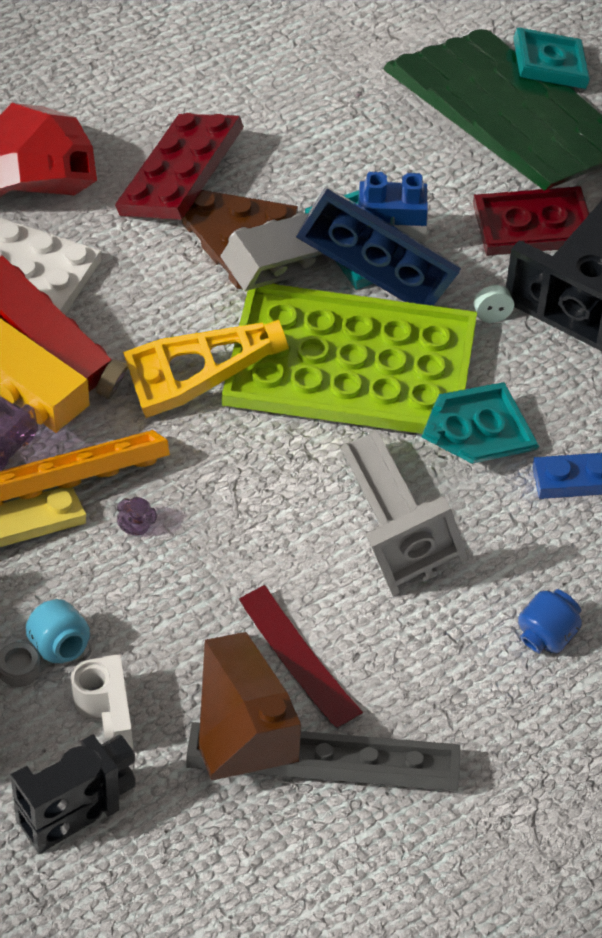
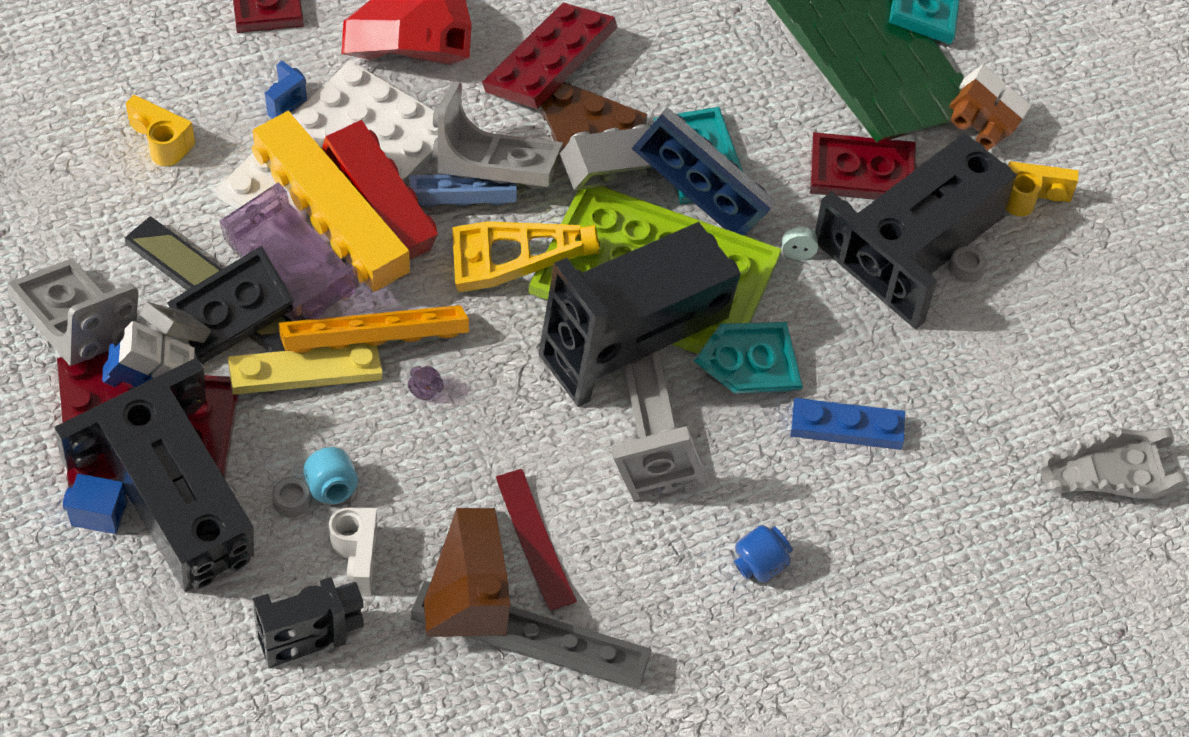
camera: 10 degrees right, 5 degrees up
dark tan tile [96,359,128,400] -> none
blue hips [357,172,428,242] -> none
none -> medium blue plate [409,174,517,207]
none -> light grey bracket [433,81,563,188]
none -> black brick [539,222,741,407]

